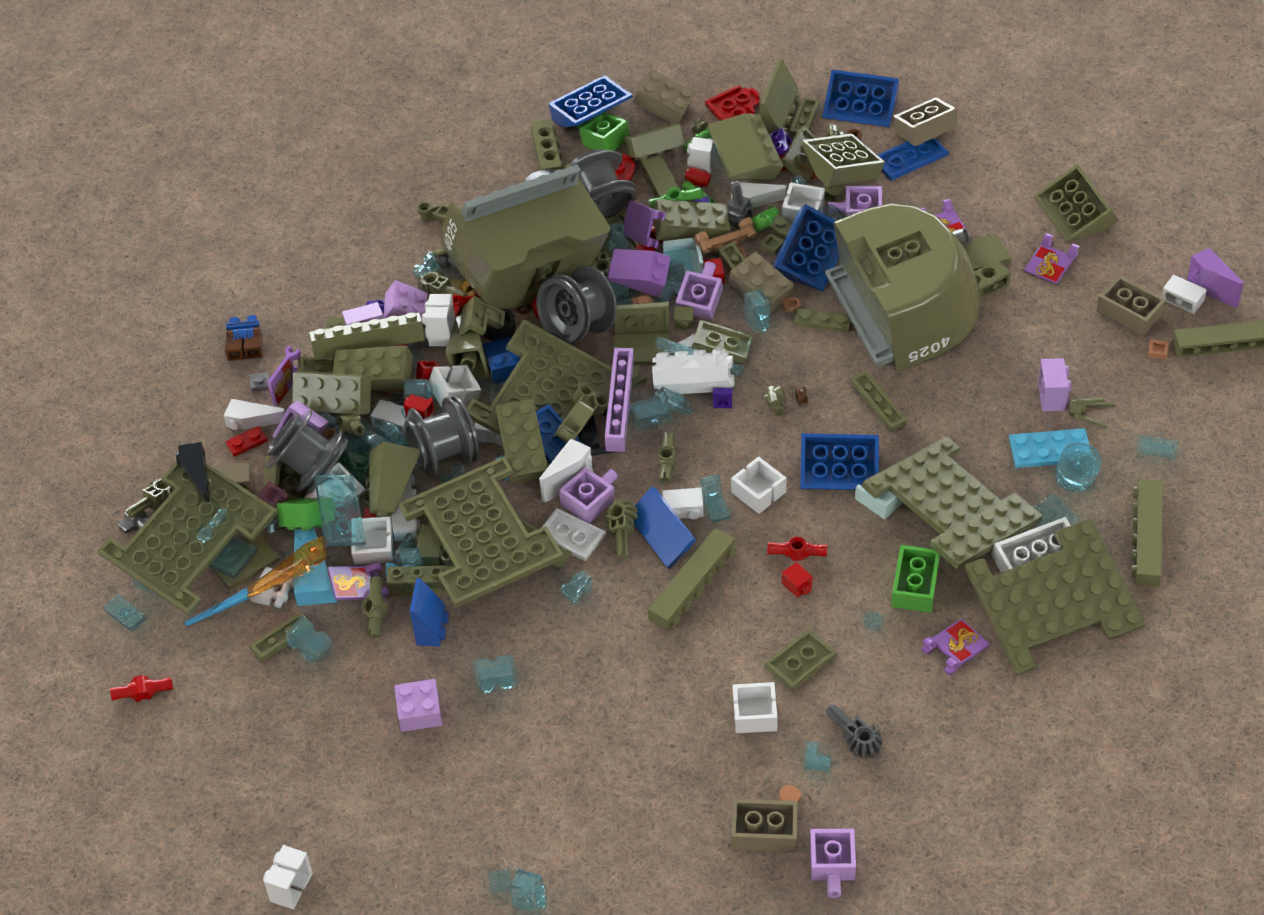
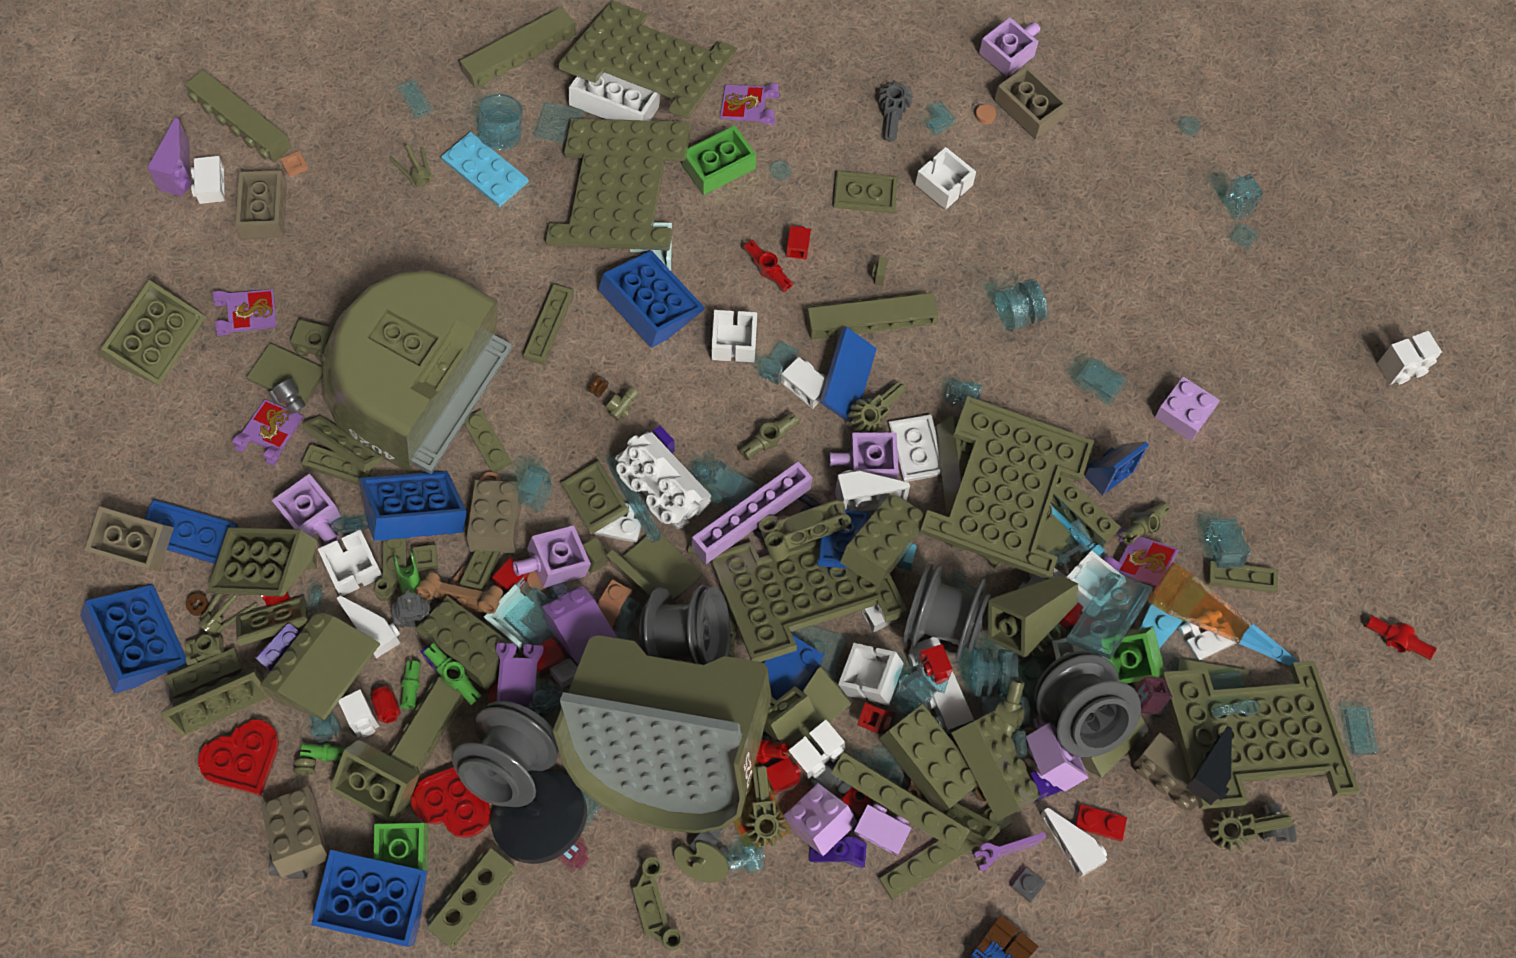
camera: 140 degrees left, 15 degrees up
lavender brick [1038,358,1071,411] -> none
none -> olive plate [185,635,224,666]
none -> olive plate [872,257,888,286]
none -> clear light blue wheel [995,278,1048,332]

